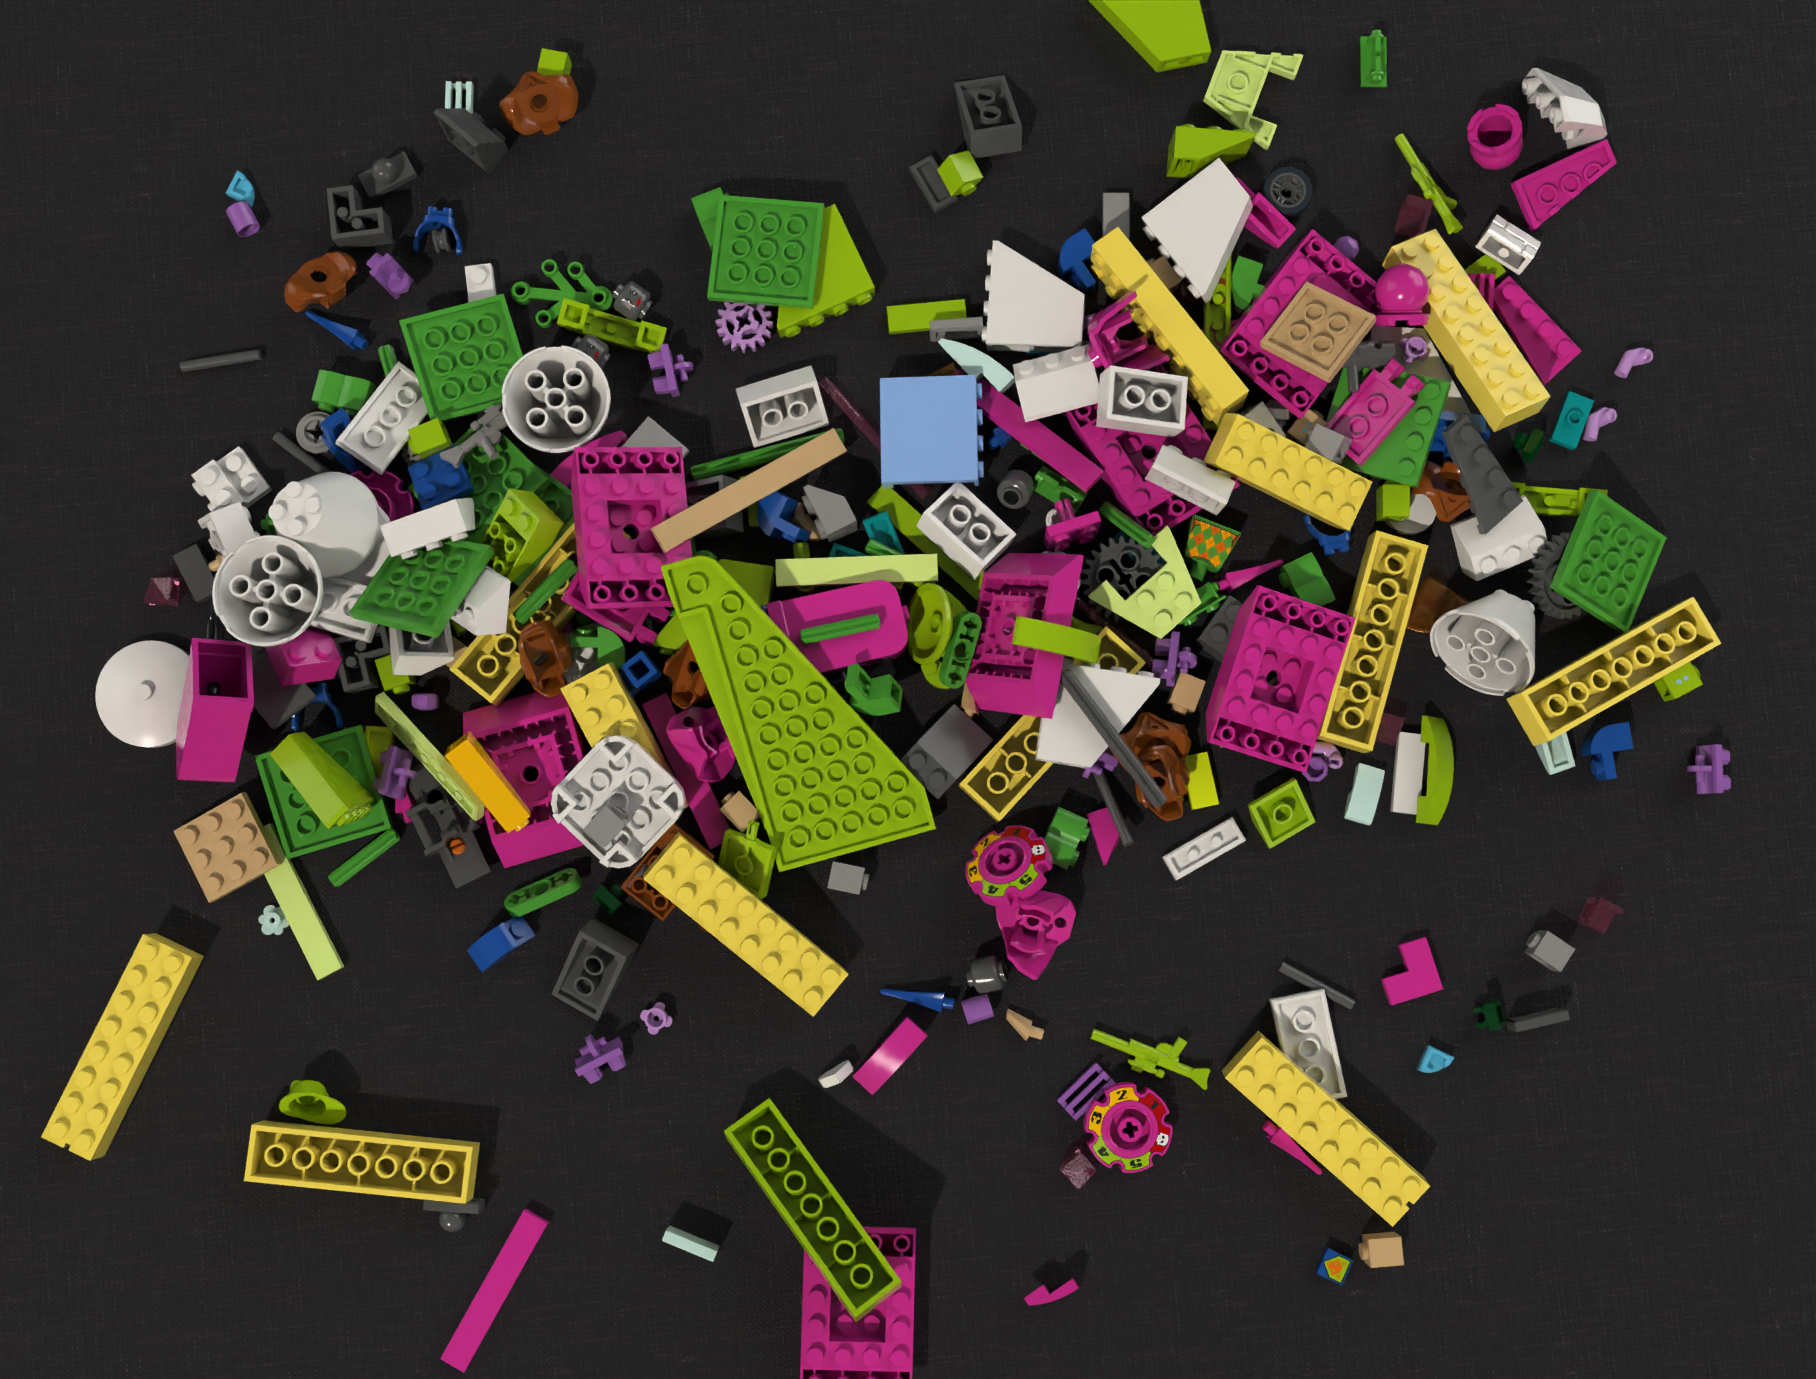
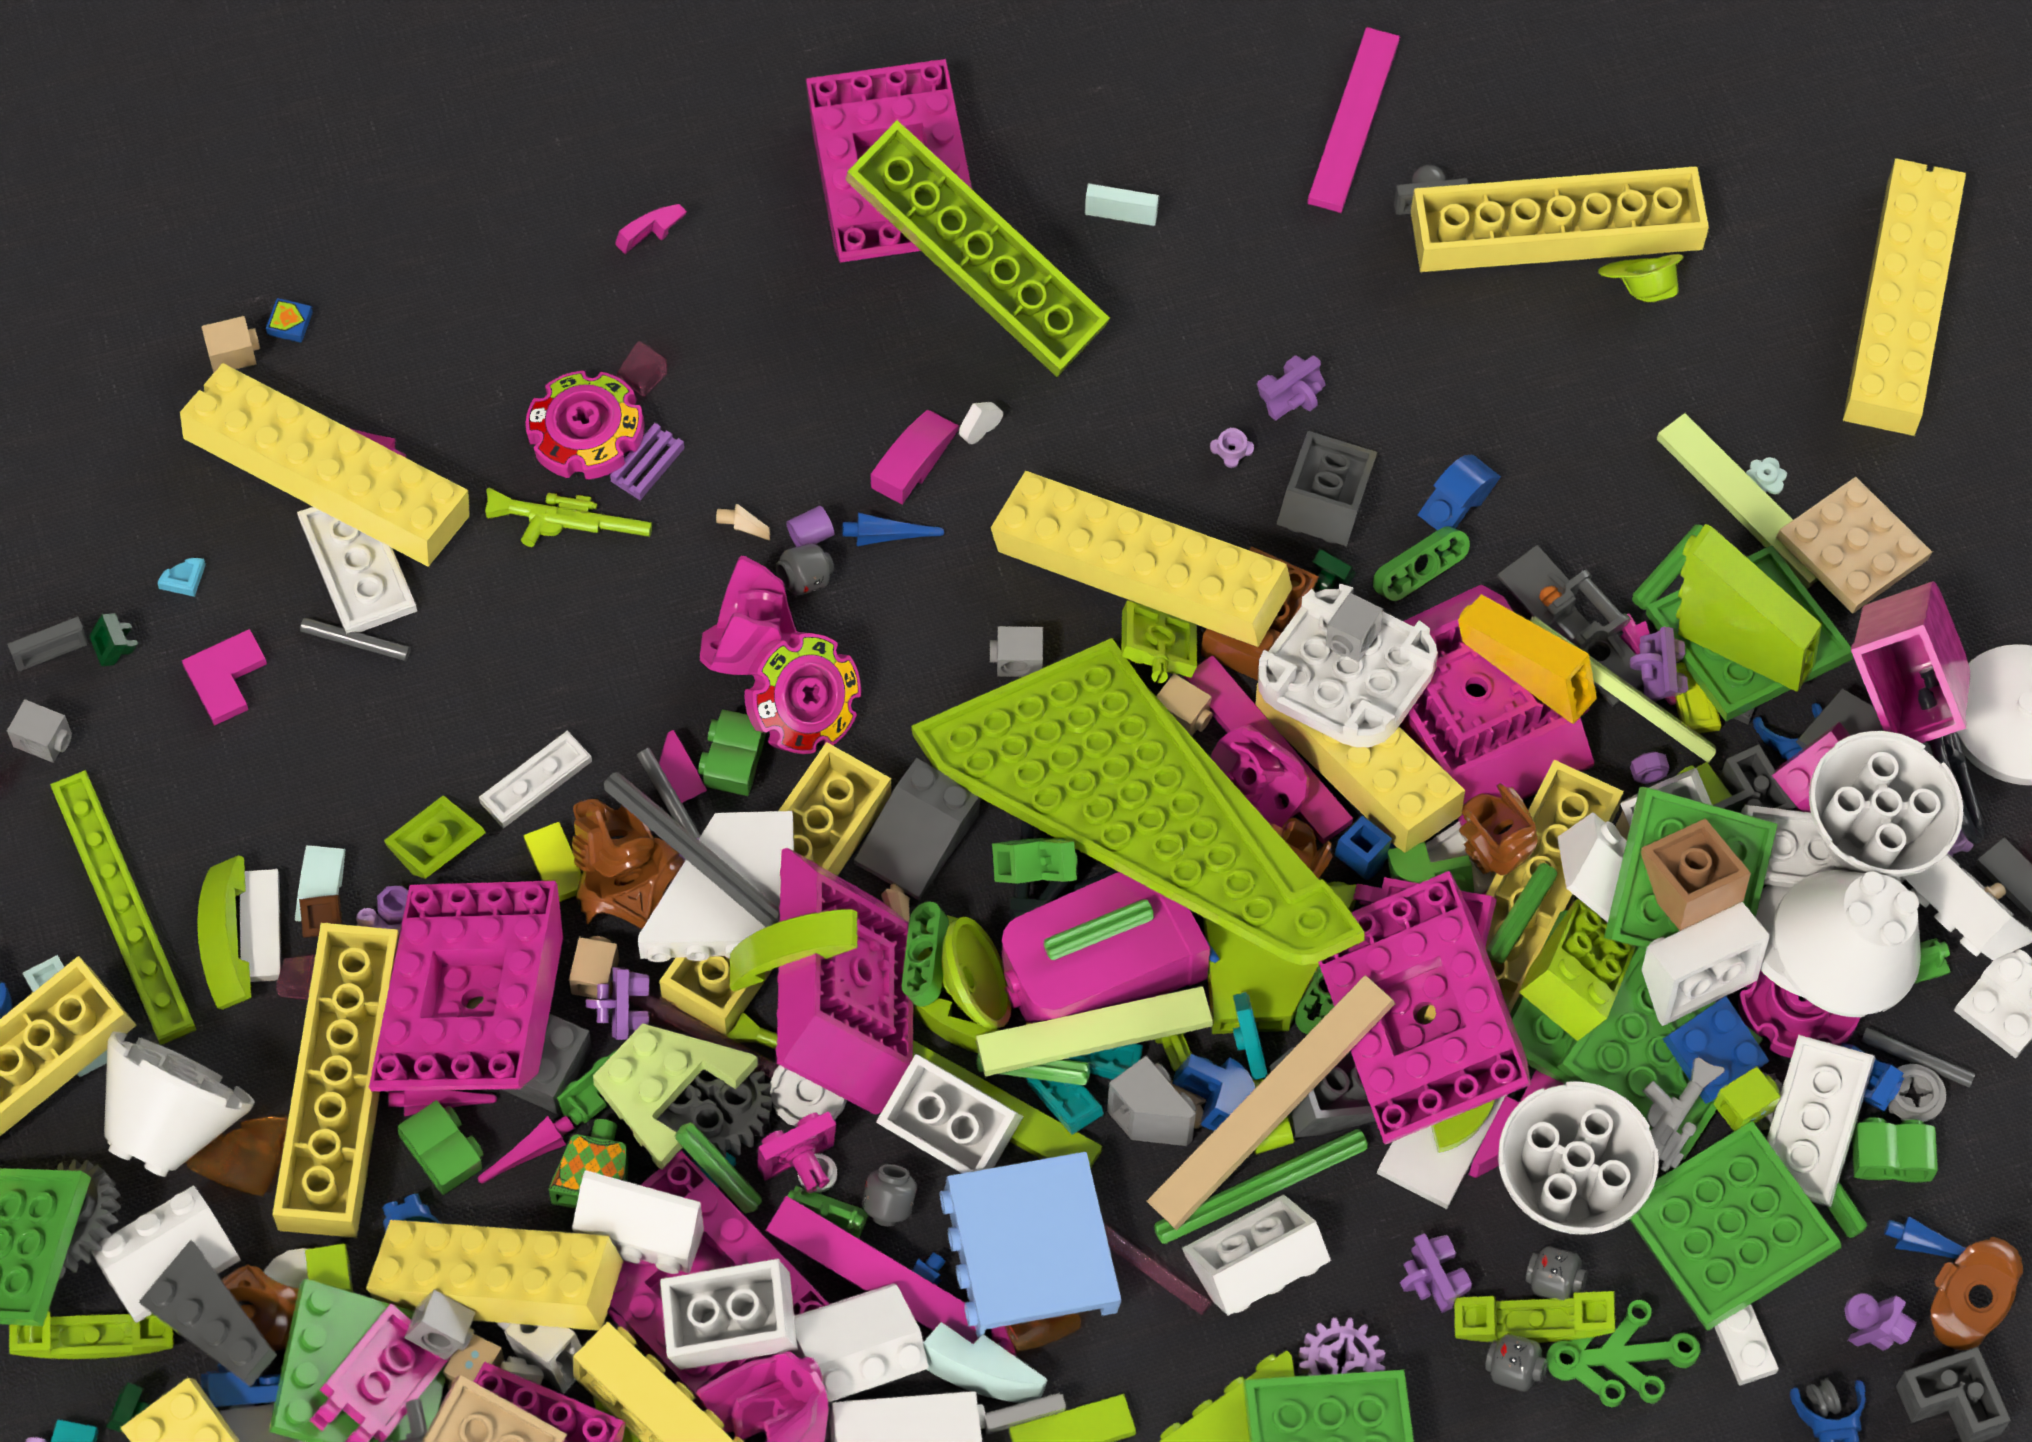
camera: 170 degrees right, 20 degrees down
none -> lime tile [50,770,196,1045]
none -> reddish brown tile [299,895,342,938]
none -> teal plate [1233,992,1267,1080]
none -> medium nougat slope [1641,818,1751,931]

